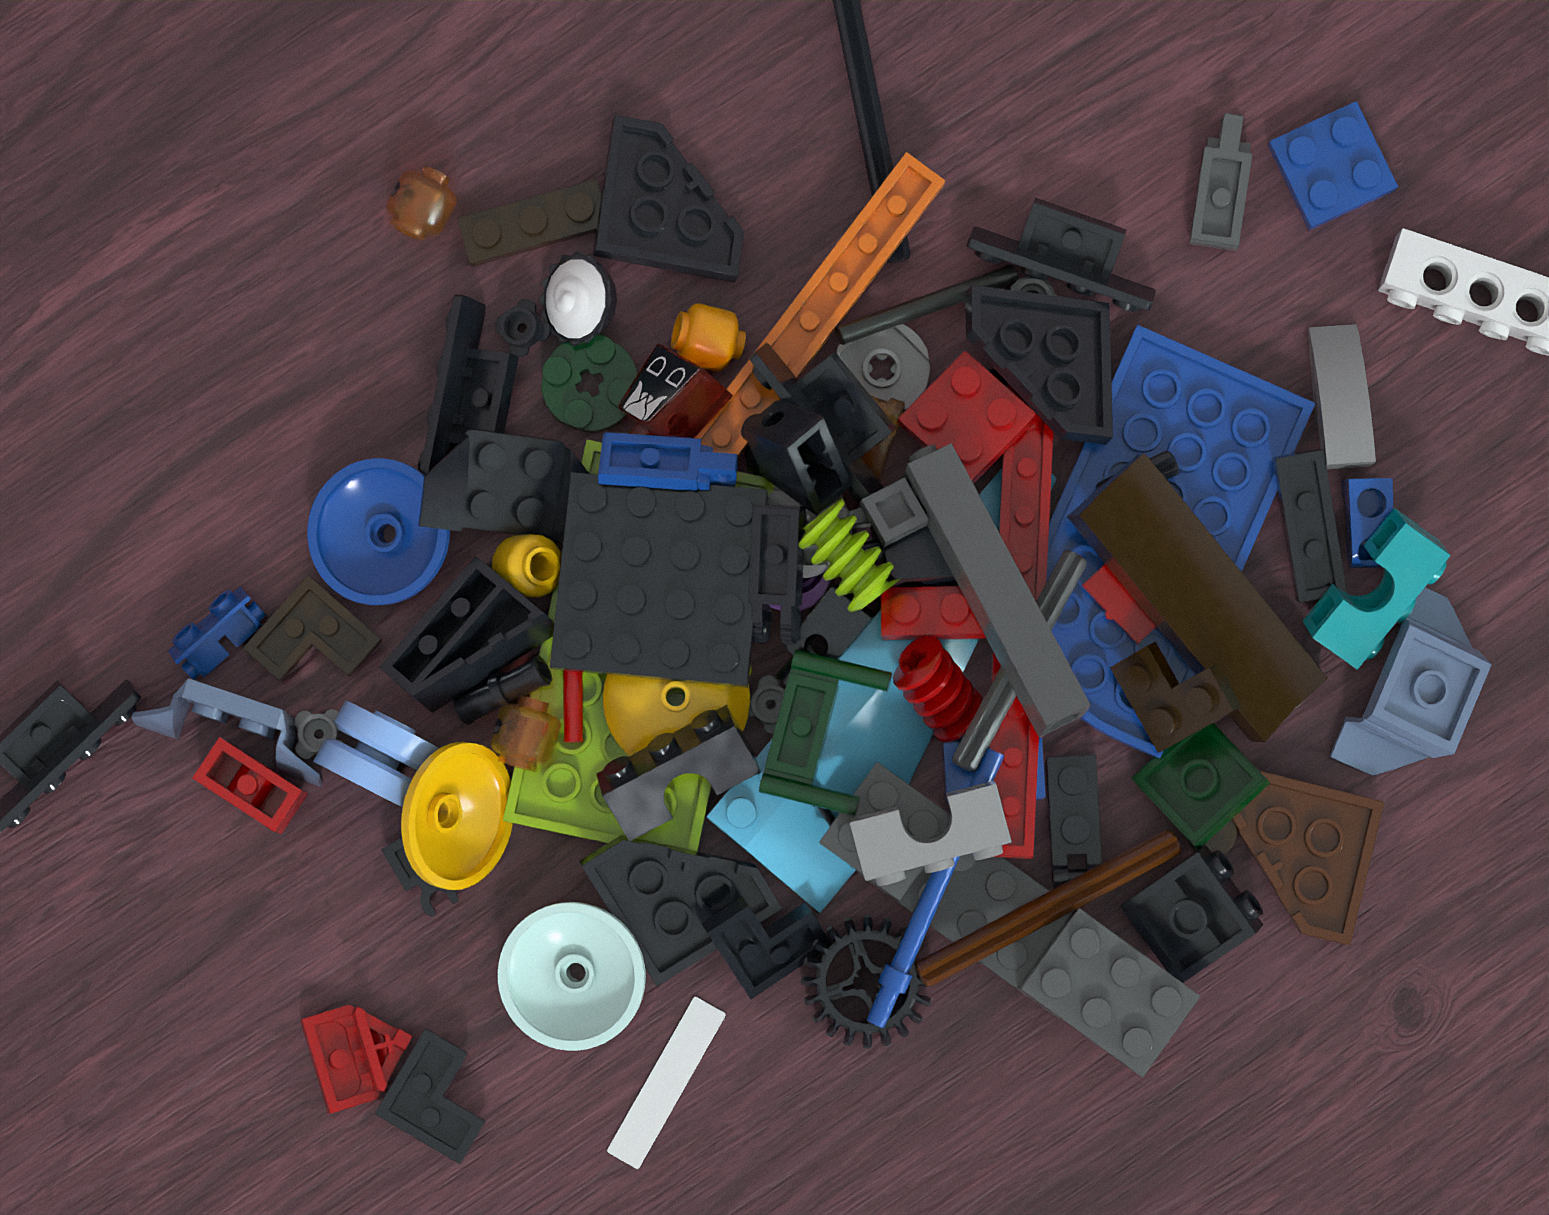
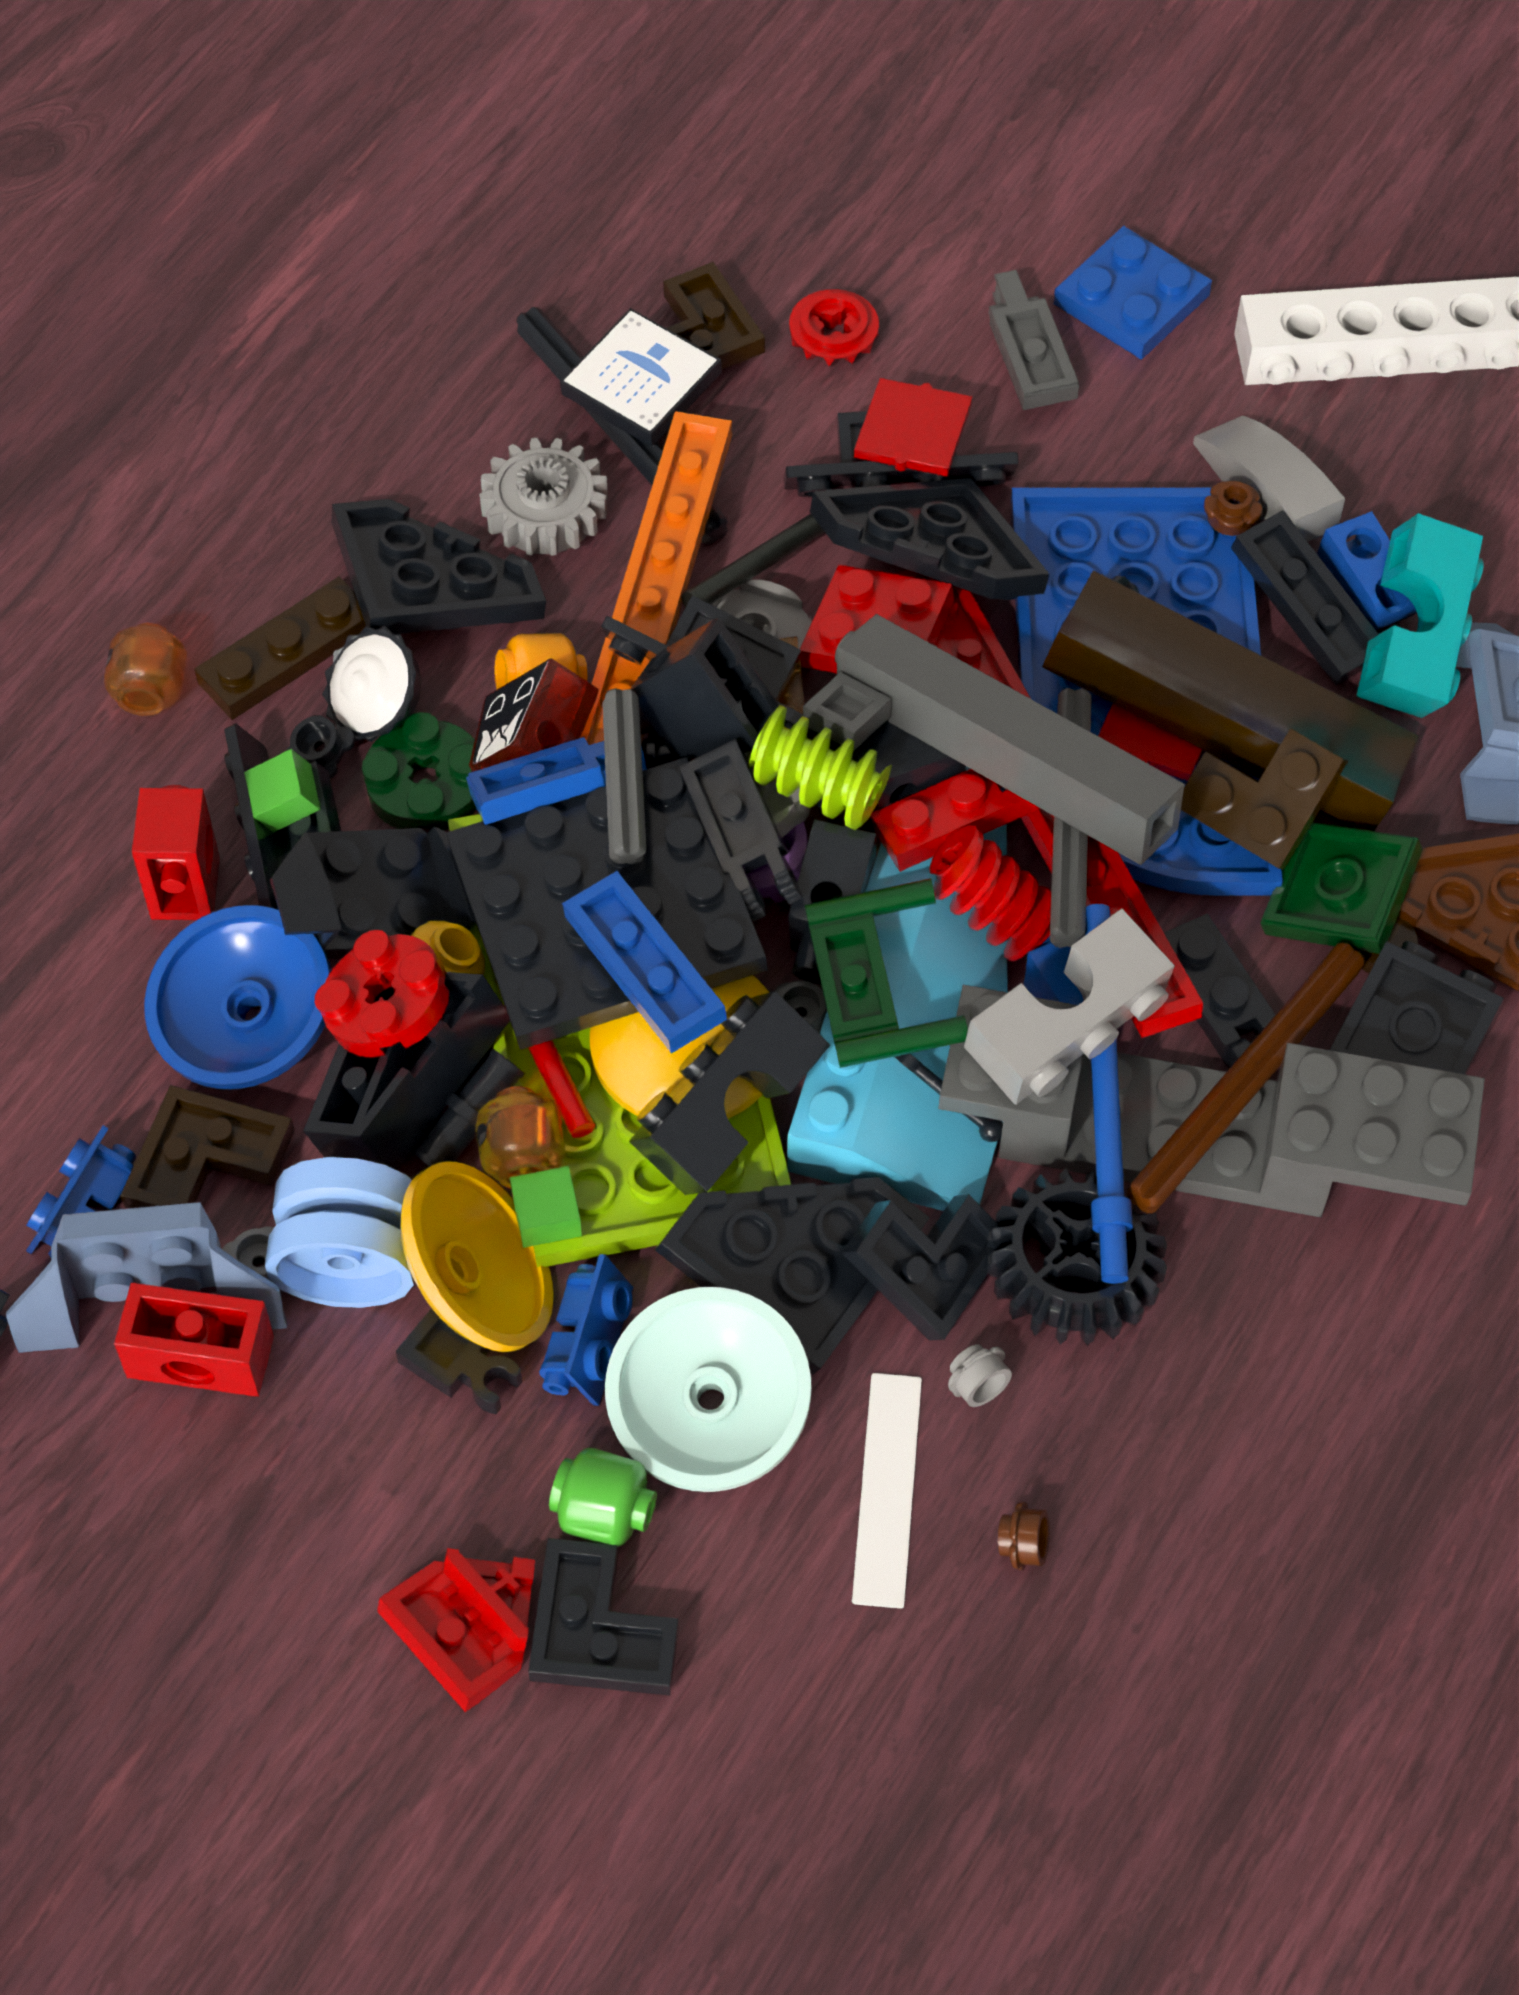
camera: 25 degrees left, 25 degrees down
none -> red brick [132,785,220,920]
none -> bright green piece [244,749,321,833]
none -> red plate [314,930,449,1058]
none -> light grey gear [479,438,608,556]
none -> bright green piece [510,1166,582,1248]
none -> blue hinge [539,1254,634,1406]
none -> bright green head [549,1448,657,1547]
none -> white tile [560,308,722,447]
none -> blue plate [562,871,727,1054]
none -> dark grey axle [602,688,647,865]
none -> dark brown plate [663,262,765,370]
none -> red gear [789,289,879,366]
none -> red piece [854,378,973,477]
none -> light grey plate [948,1345,1012,1407]
none -> reddish brown plate [998,1501,1050,1570]
none -> reddish brown plate [1204,481,1262,536]

